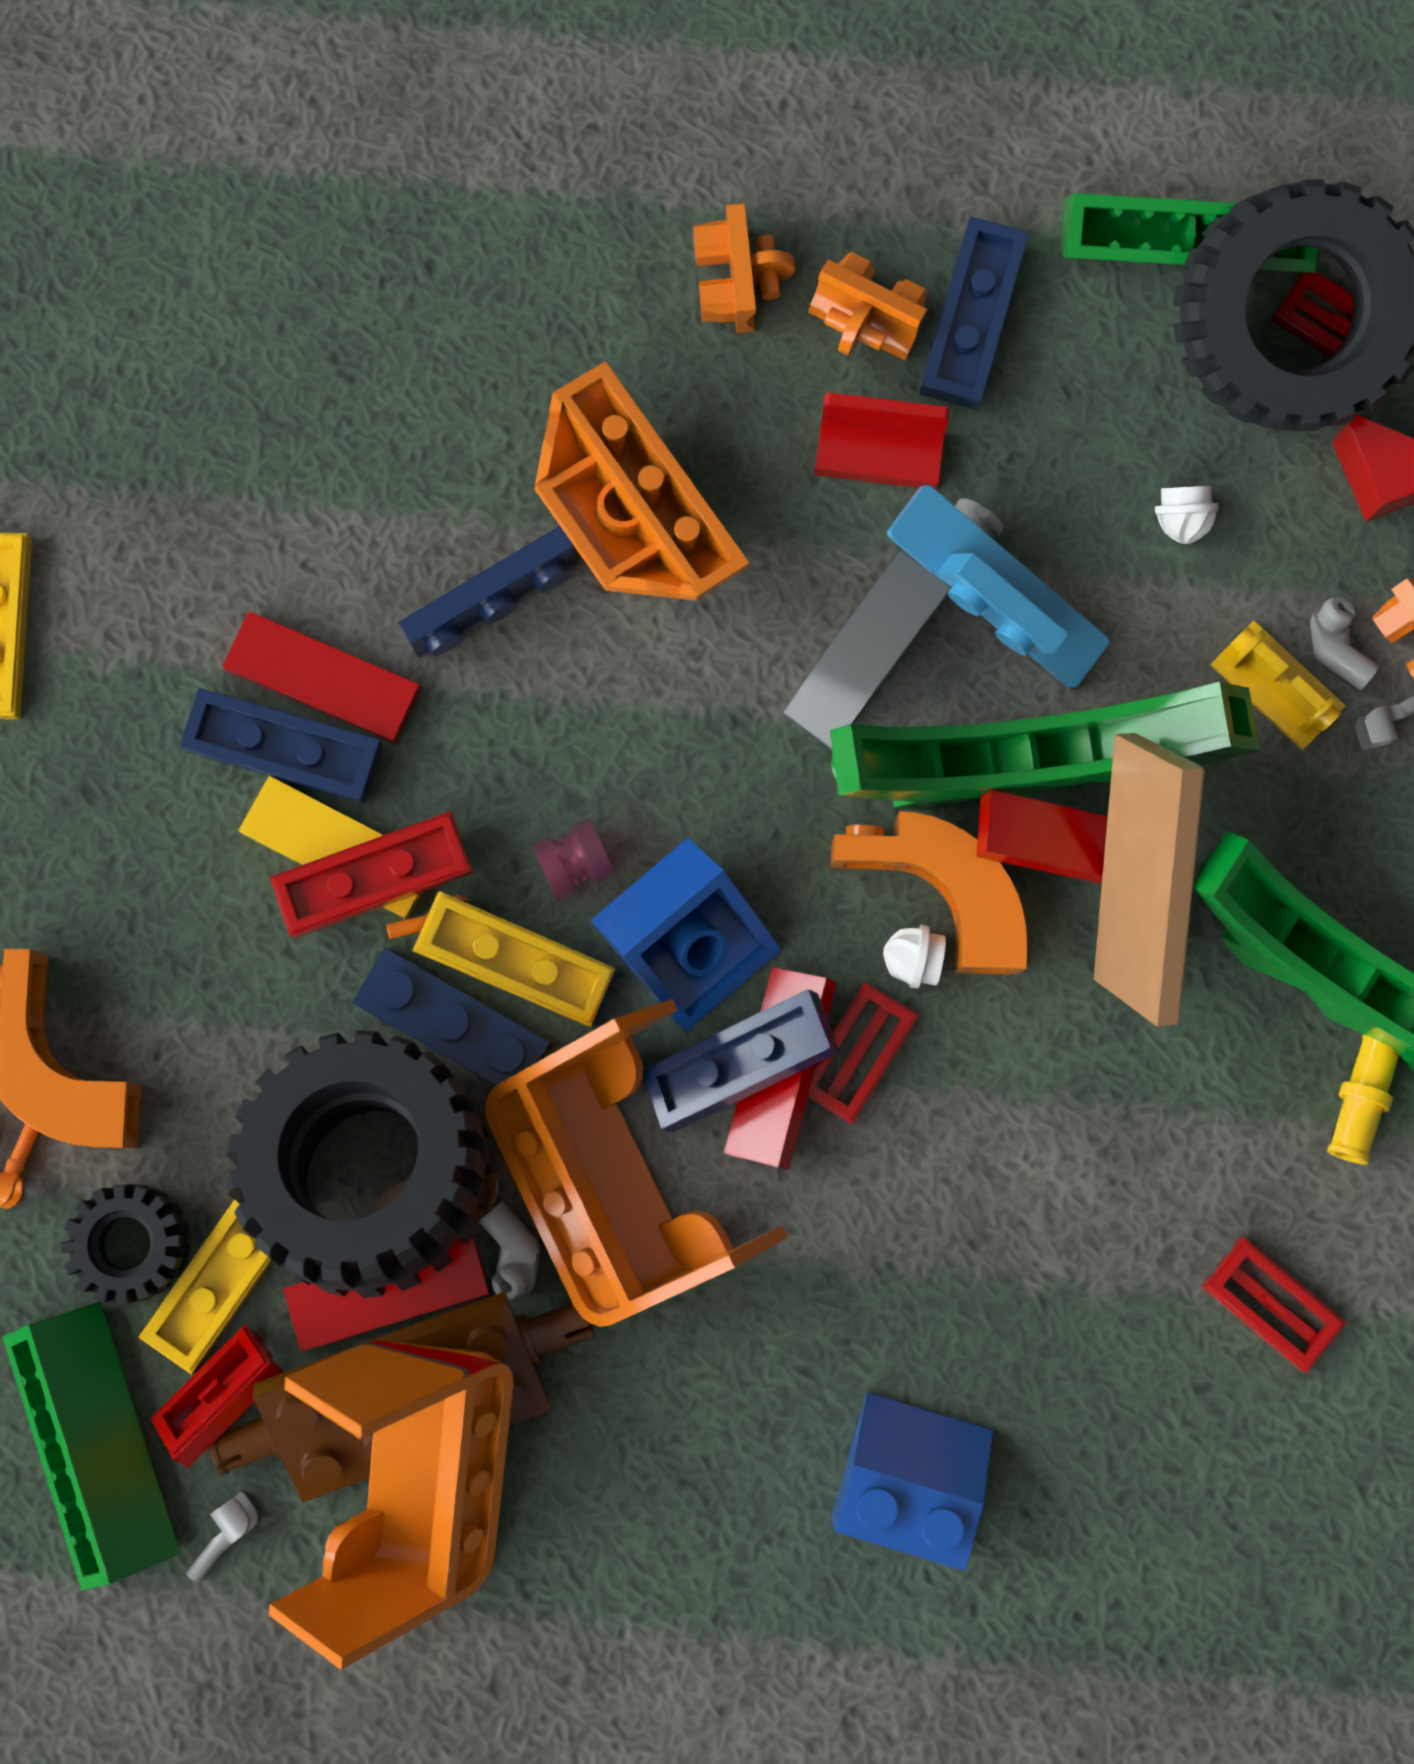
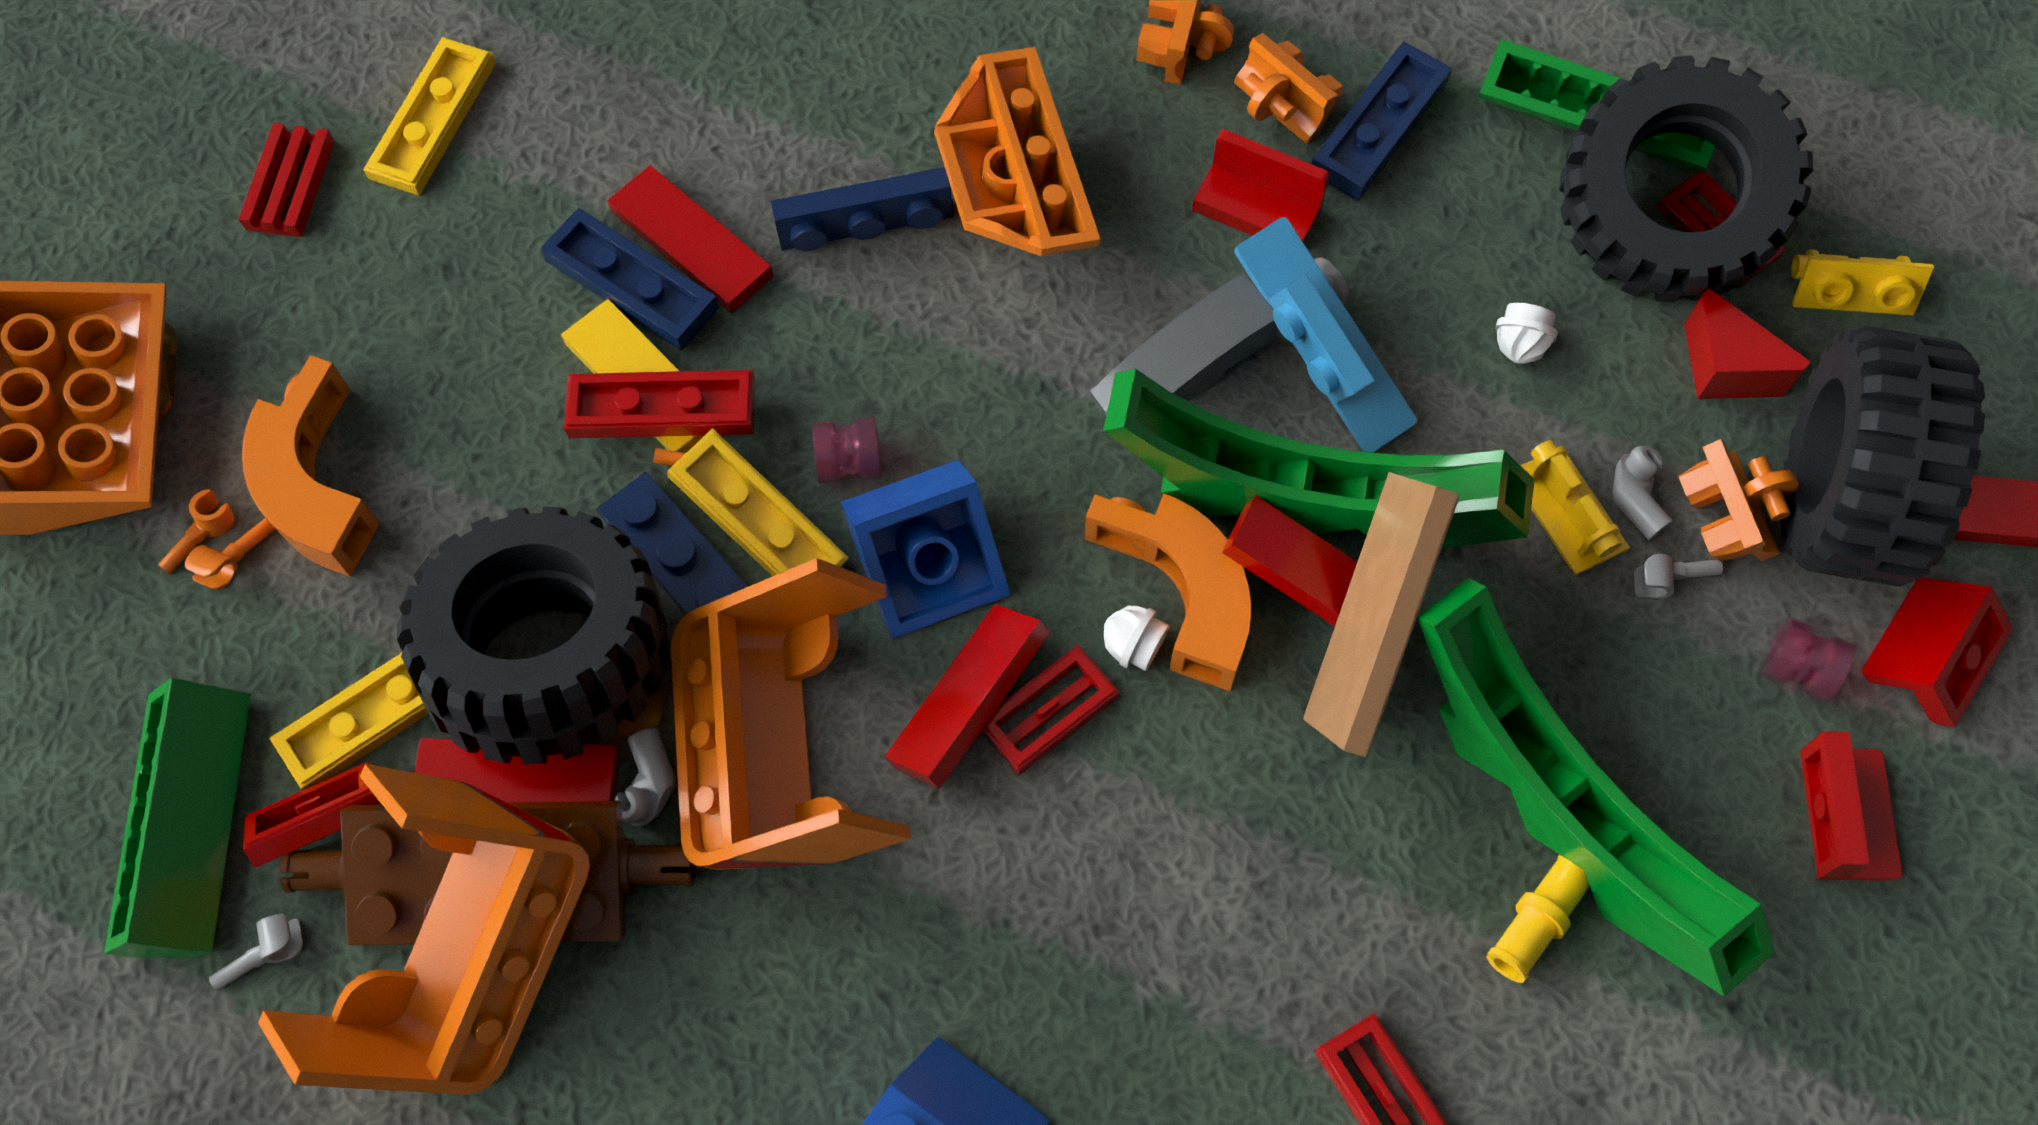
camera: 20 degrees right, 15 degrees down
black tyre [61,1184,191,1304] -> none
dark blue plate [643,989,840,1133] -> none

